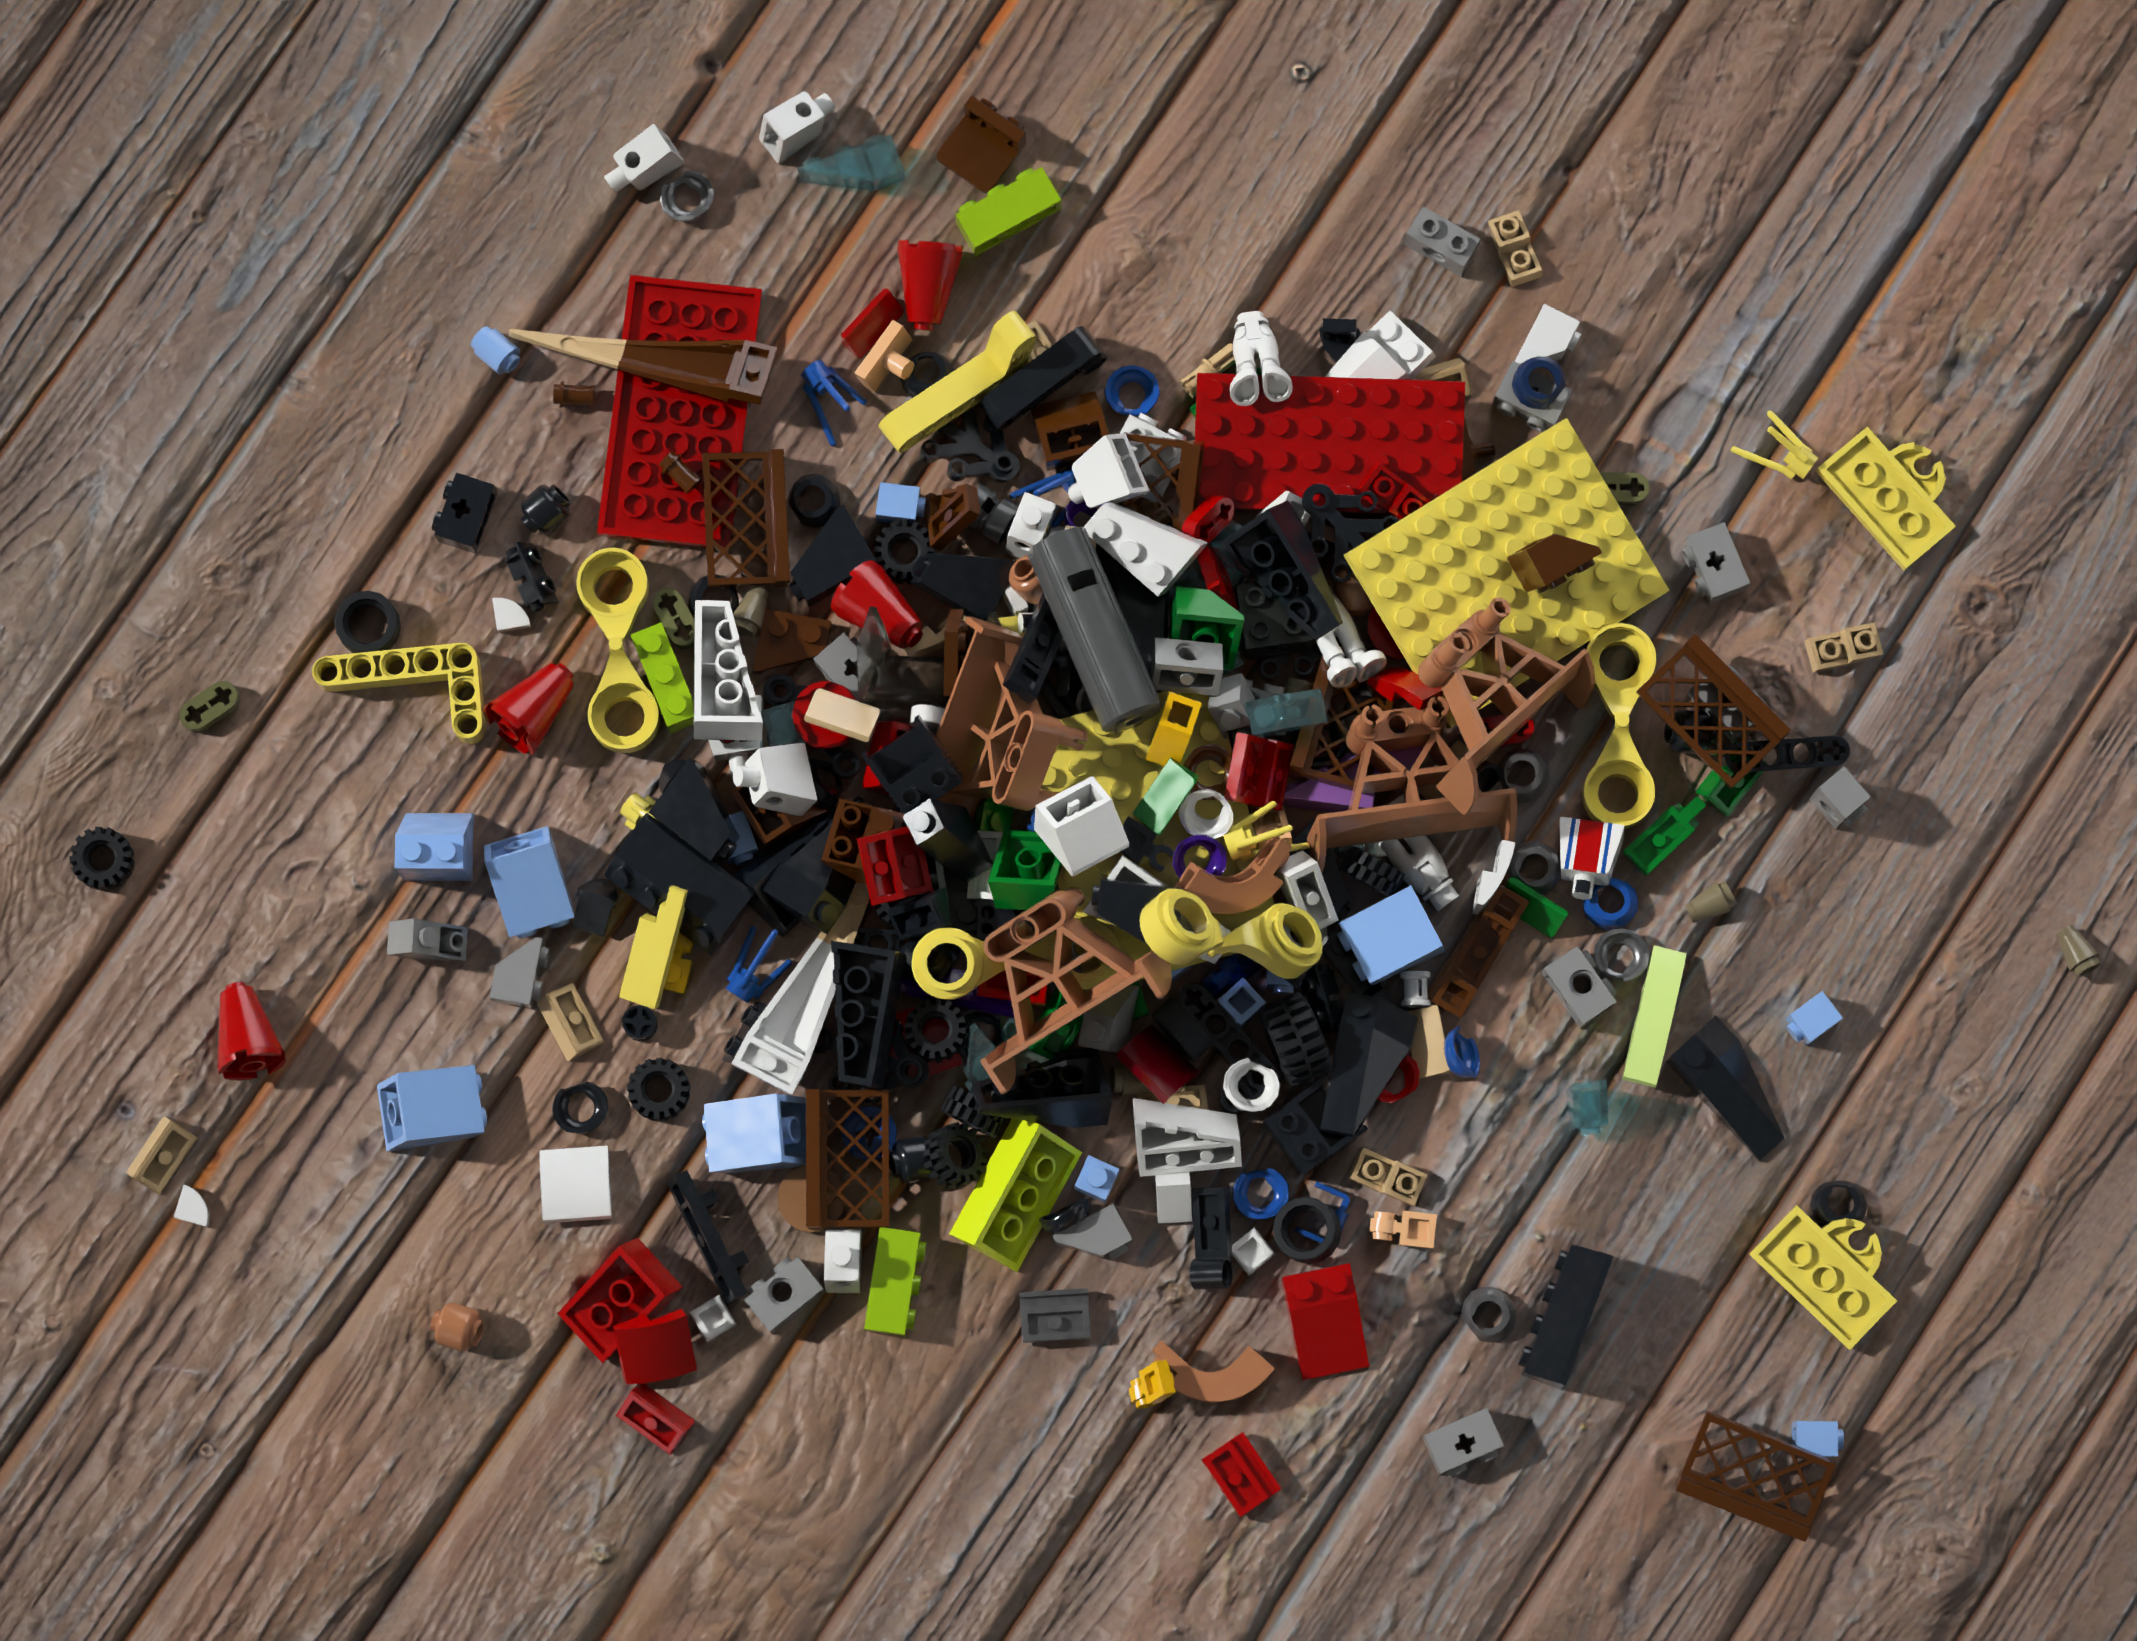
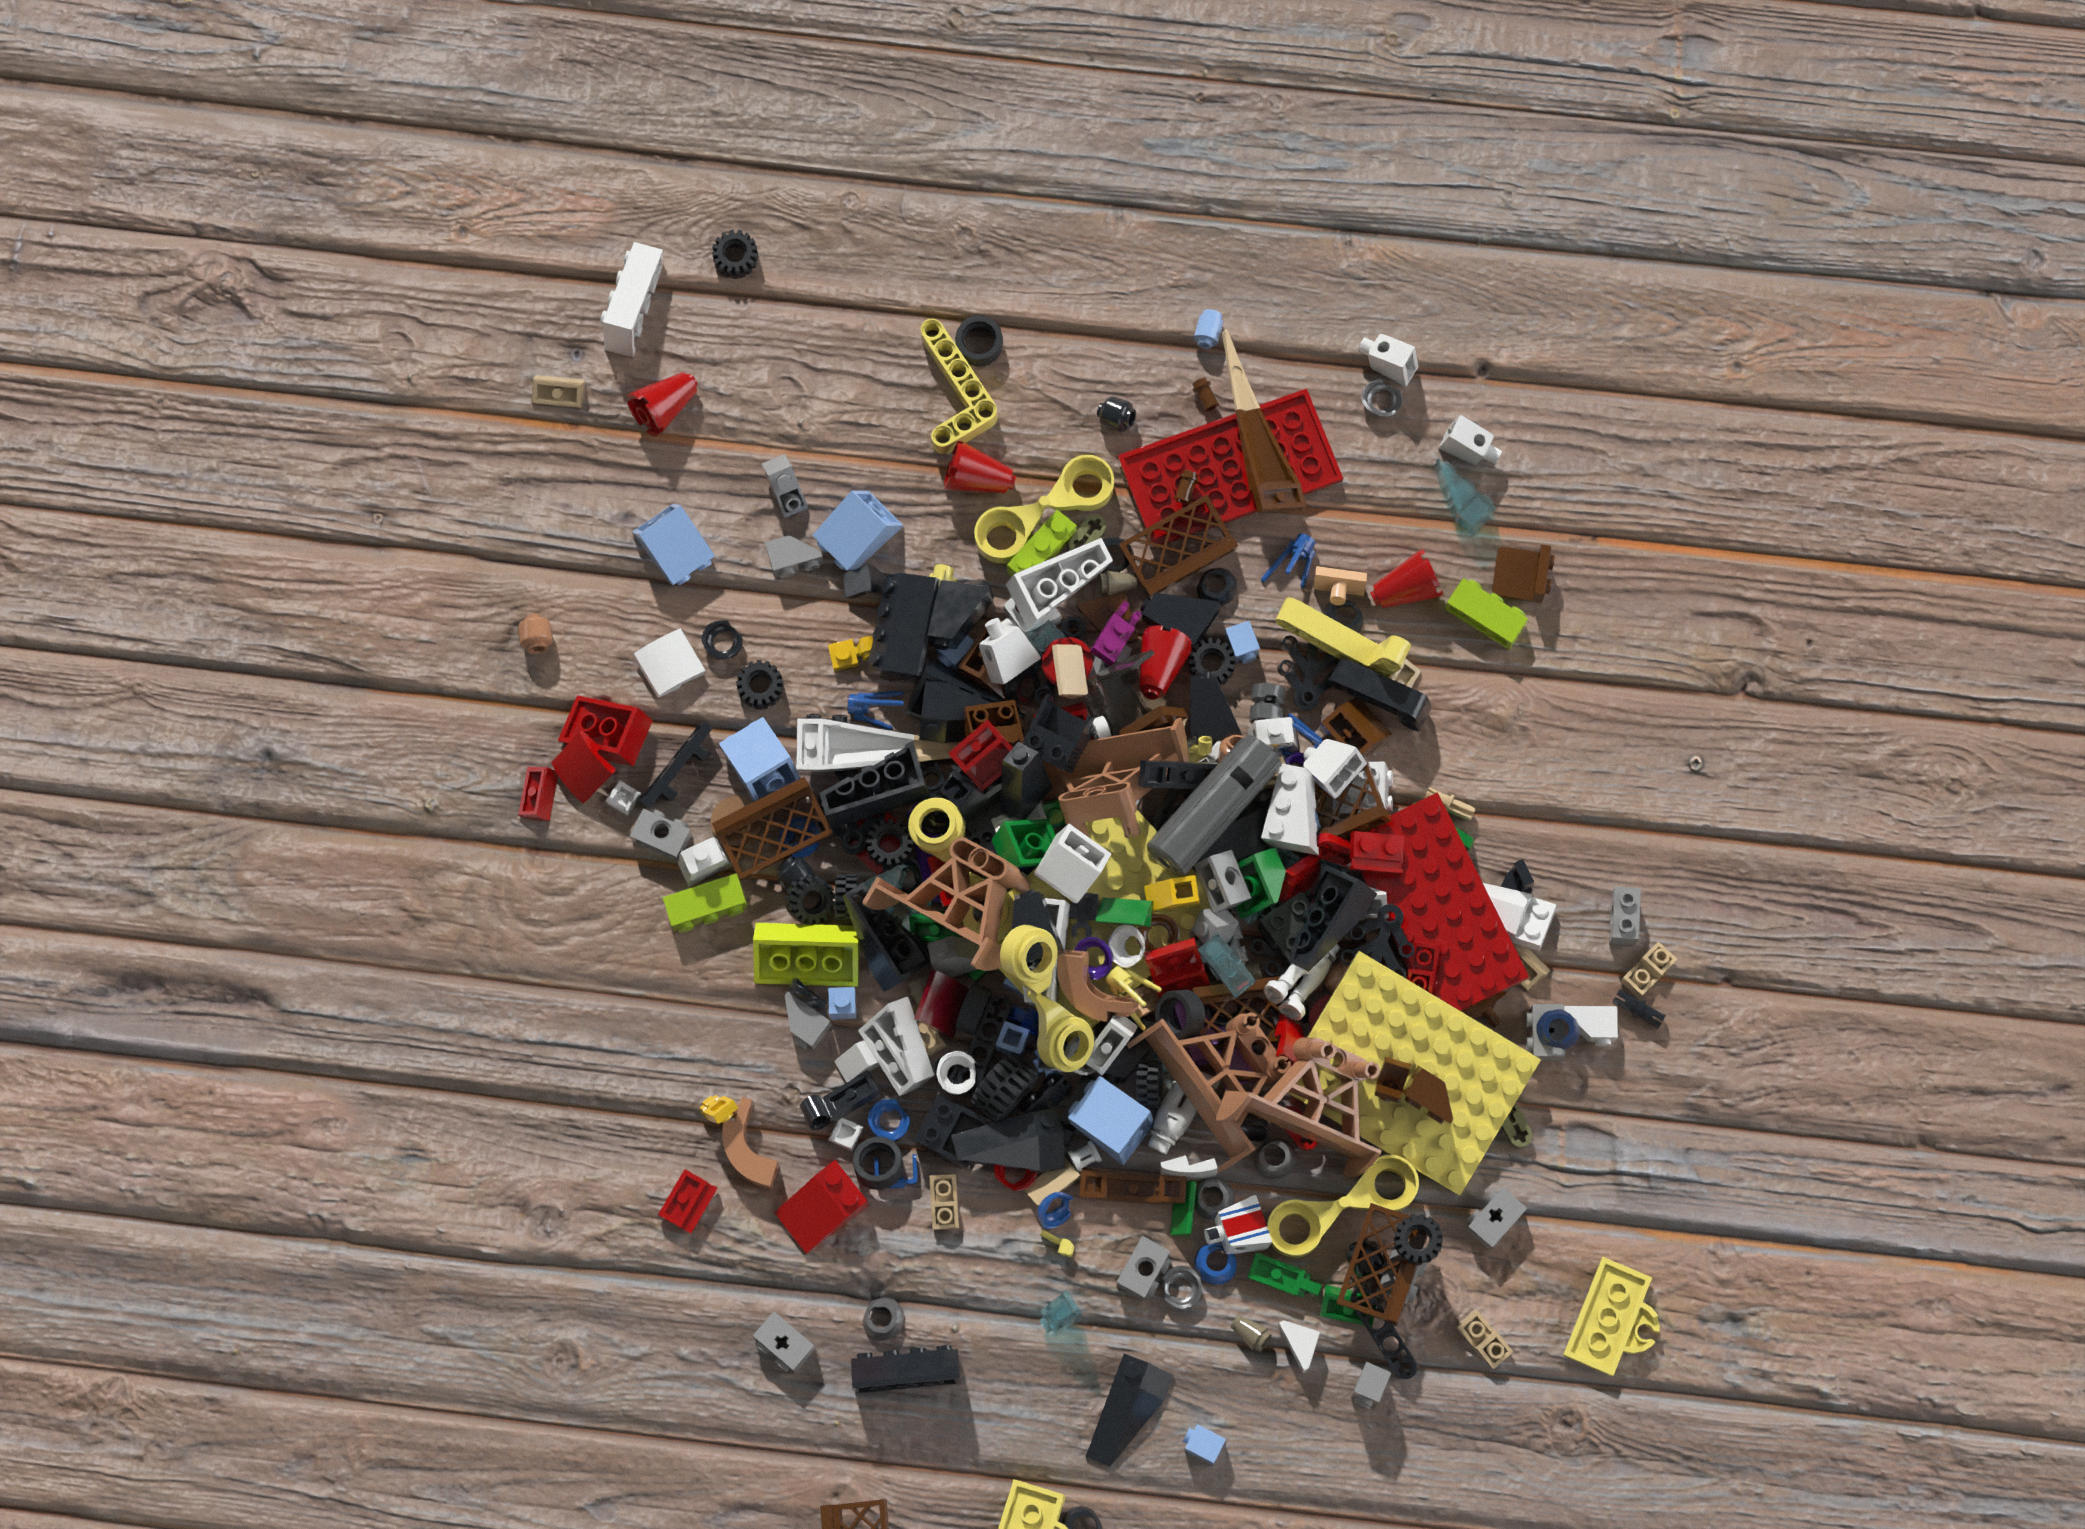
camera: 65 degrees right, 5 degrees down
white tile [174,1185,210,1227] -> none
olive beam [179,681,240,732] -> none
light blue slope [395,813,474,881] -> none
black brick [432,472,498,554] -> none
white tile [492,598,531,633] -> none
black hinge [505,542,559,613] -> none
tan slope [537,983,604,1061] -> none
light yellow piece [619,885,688,1010] -> none
black wheel [622,1005,658,1042] -> none
red slope [841,288,904,359] -> none
reddish brown wing [925,484,980,551] -> none
flat silver plate [1019,1288,1091,1343] -> none
blue piece [1104,365,1160,416] -> none
white piece [1229,311,1293,406] -> none
light nougat plate [1369,1211,1437,1249] -> none
yellowish green slope [1622,945,1687,1088] -> none
light yellow plant [1731,411,1818,479] -> none
none -> white wedge [600,242,663,357]
none -> light yellow hand [1040,1229,1074,1257]
none -> magenta hinge [1090,601,1142,667]
none -> black tyre [1155,990,1205,1040]
none -> light yellow hand [1188,736,1212,756]
none -> white slope [1278,1320,1320,1373]
none -> red plate [1350,831,1404,875]
none -> reddish brown bracket [1374,1056,1411,1103]
none -> black tyre [1394,1214,1443,1265]
none -> black pin [1612,989,1666,1029]

